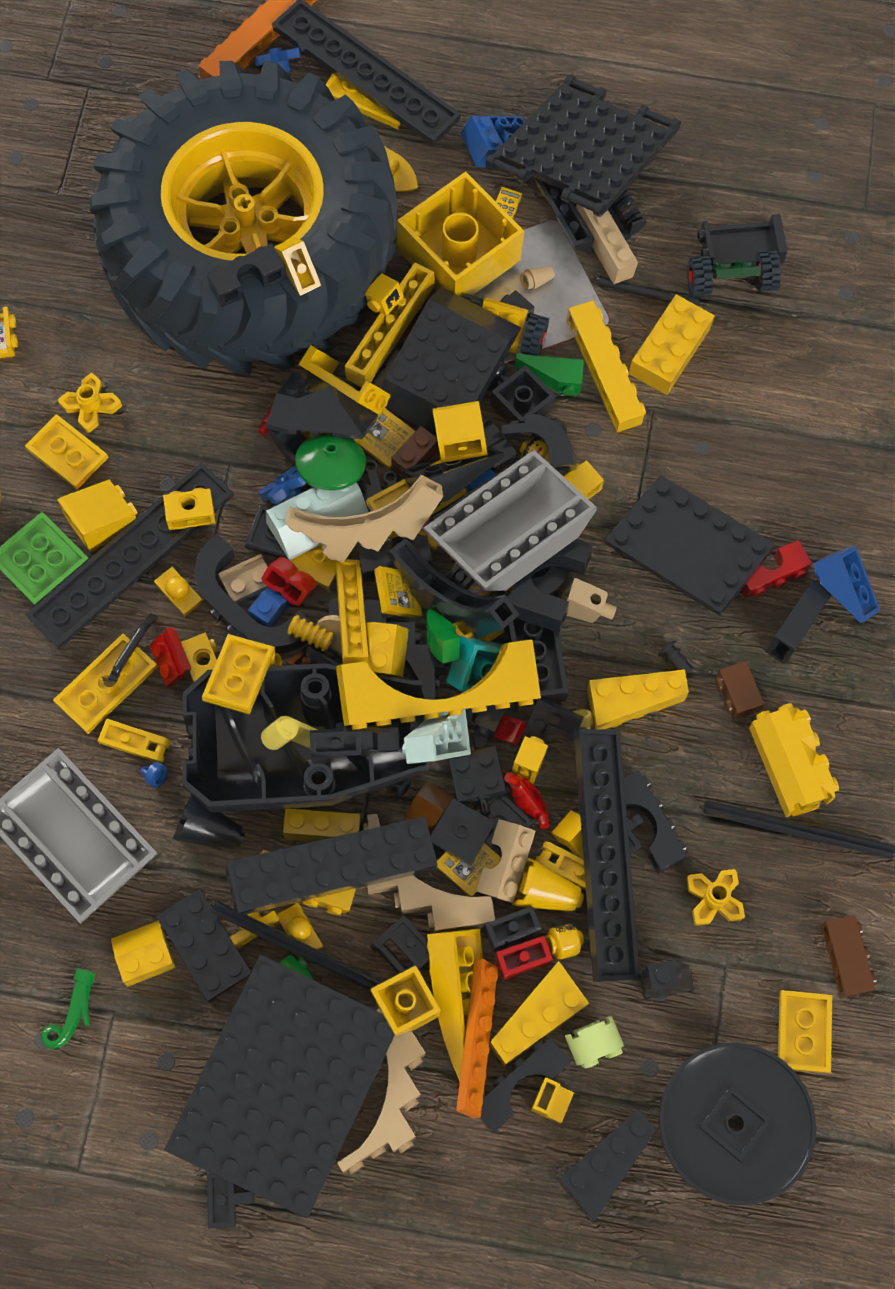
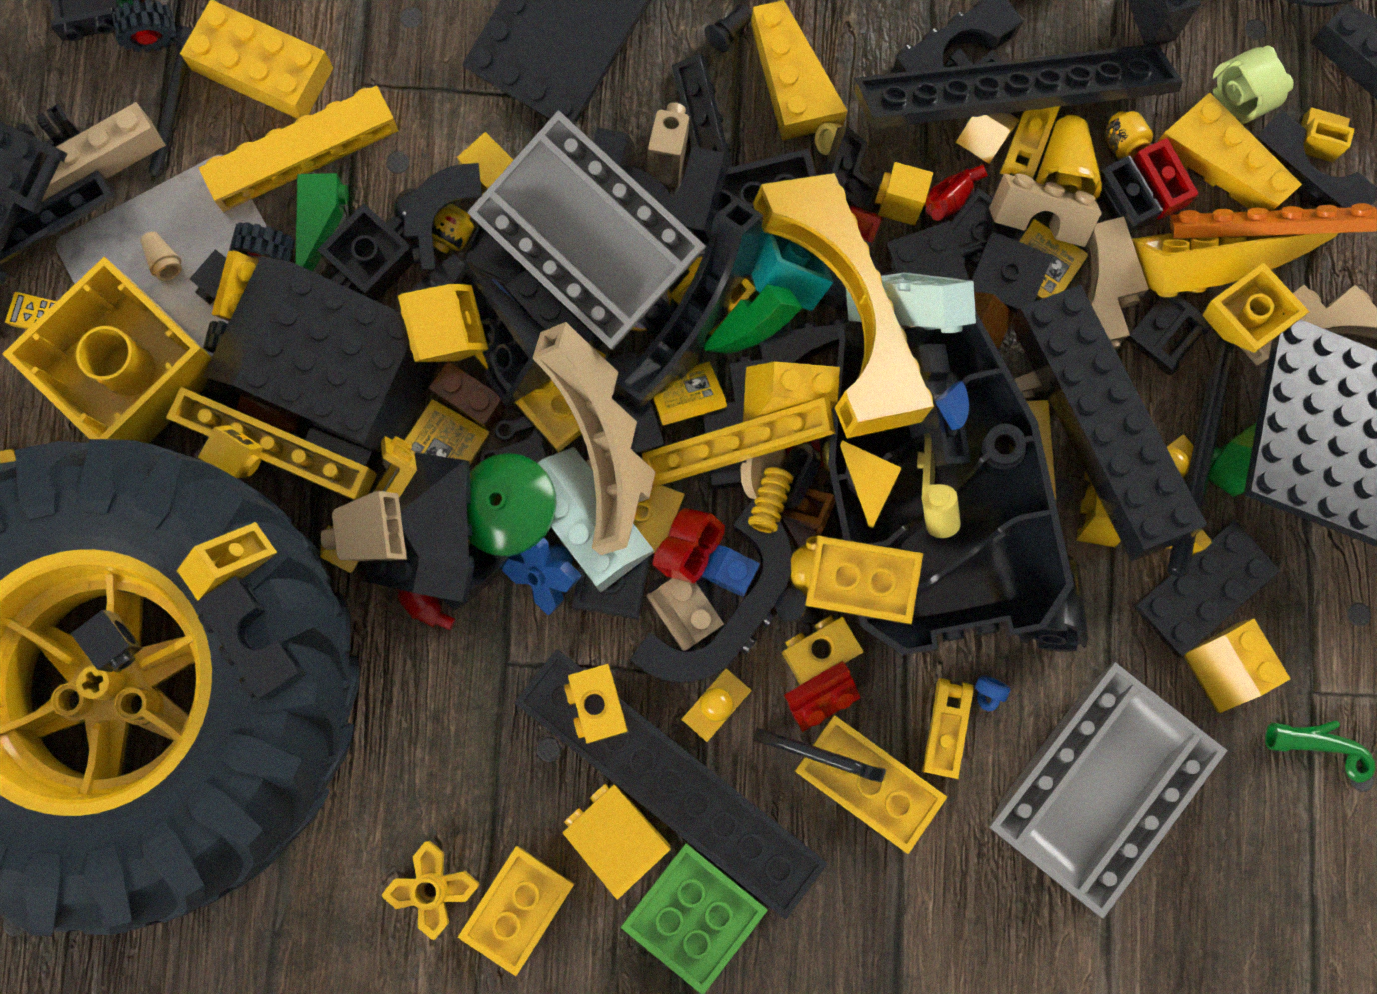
camera: 95 degrees left, 10 degrees up
none -> black brick [71,610,143,672]
none -> tan torso [321,491,407,561]
none -> black hinge [672,53,732,168]
none -> yellow tile [840,440,901,528]
none -> blue tile [935,381,969,431]

